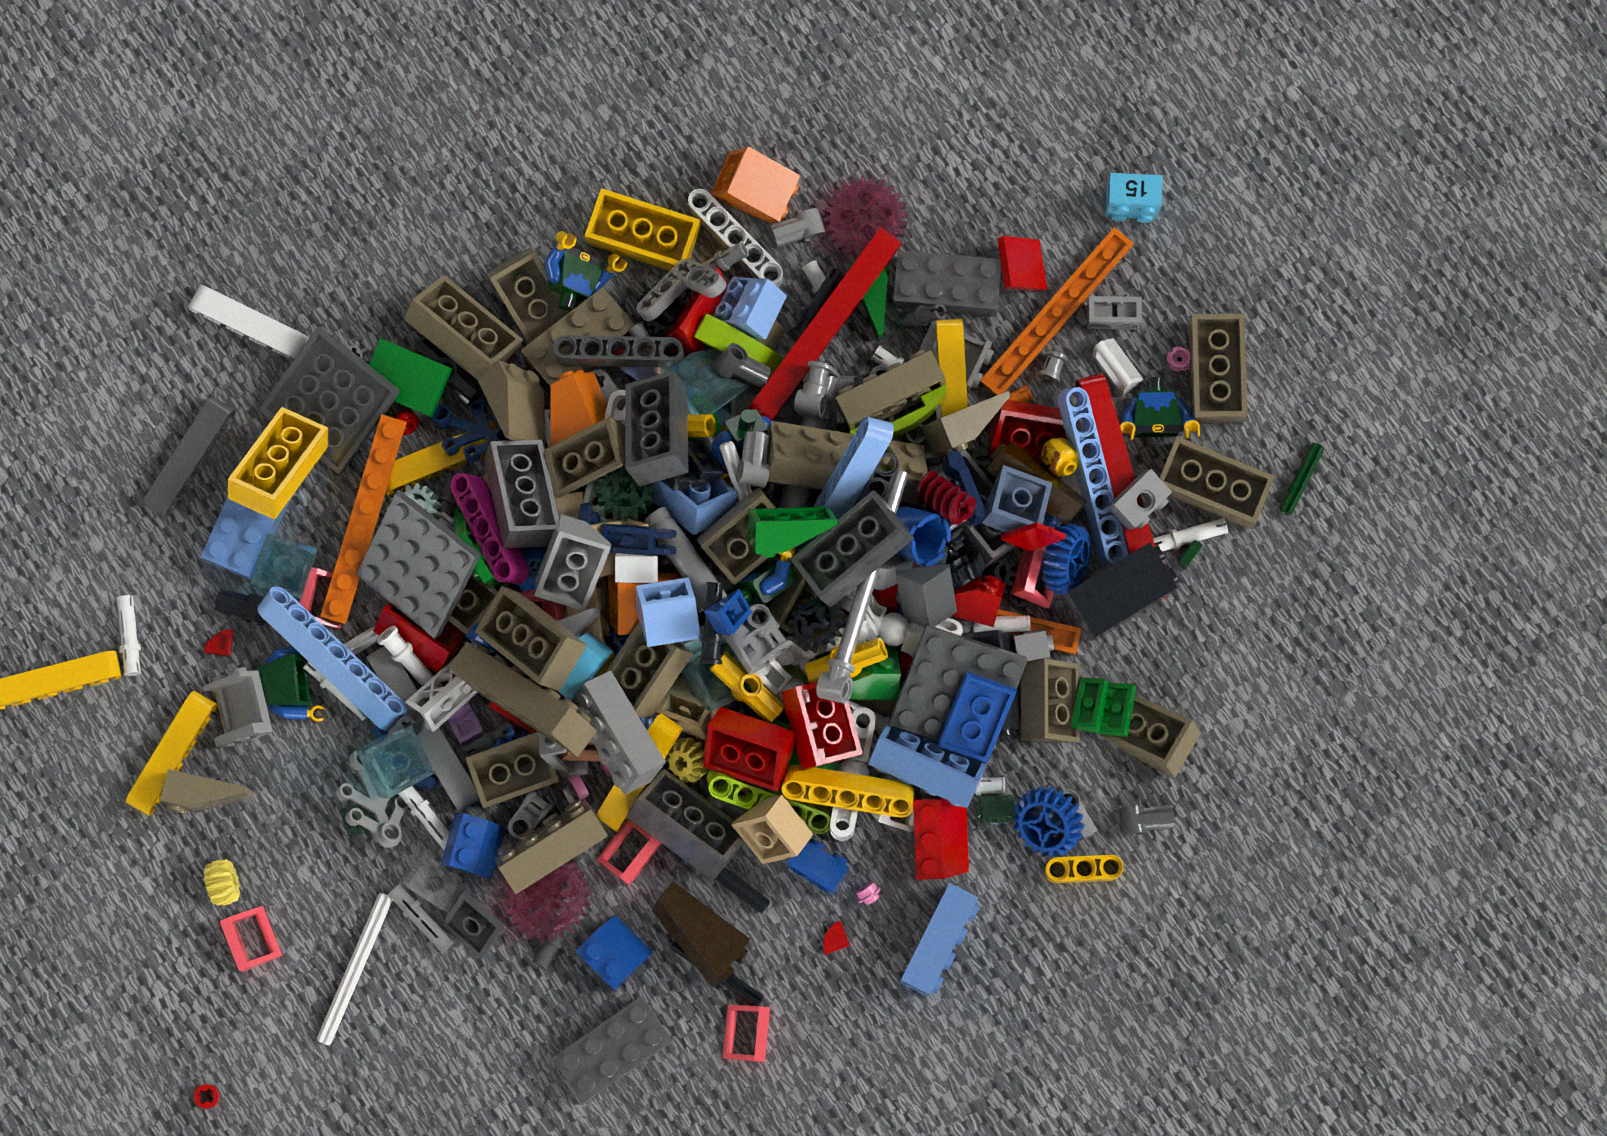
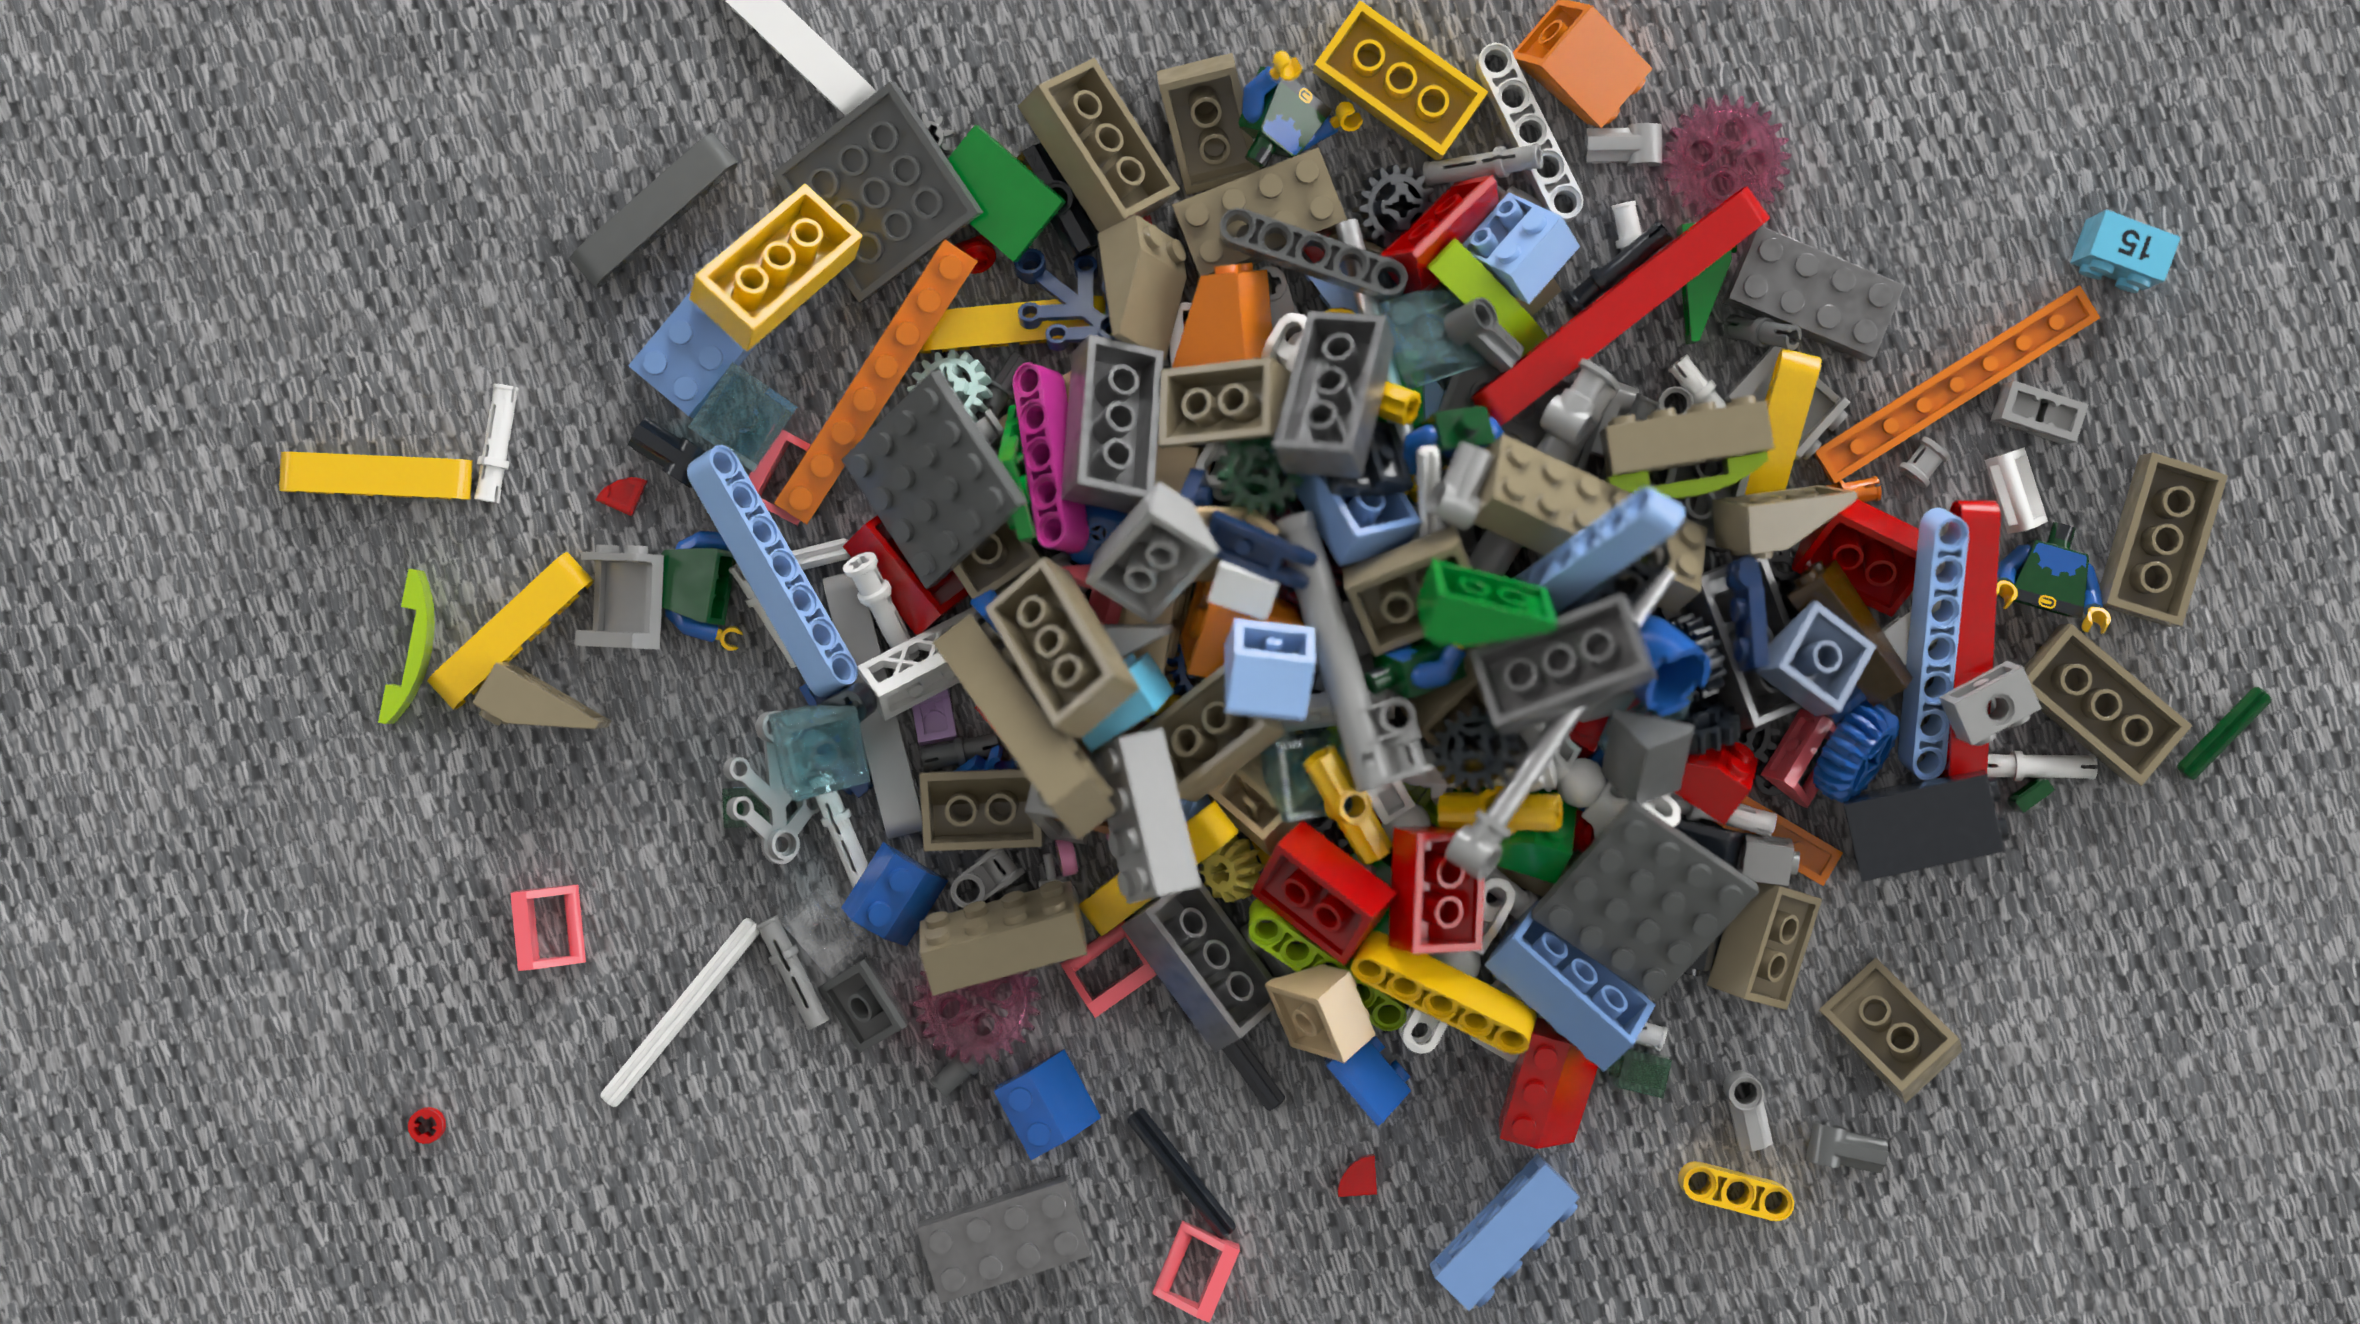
camera: 10 degrees right, 10 degrees up
light yellow gear [203,859,240,906] -> none
light grey beam [636,258,726,321] -> none
dark brown slope [652,881,750,987] -> none
black pin [698,582,724,664] -> none
blue slope [704,589,752,635] -> none
bright pink plate [855,881,881,905] -> none
dark red piece [916,471,976,525] -> none
blue tile [937,671,1017,763] -> none
red tile [997,236,1047,292] -> none
red piece [1001,522,1066,551] -> none
blue gear [1012,786,1085,858] -> none
yellow head [1040,438,1078,477] -> none
green slope [1071,677,1137,737] -> none
bright pink plate [1167,346,1191,372] -> none
none -> lime slope [378,569,435,724]

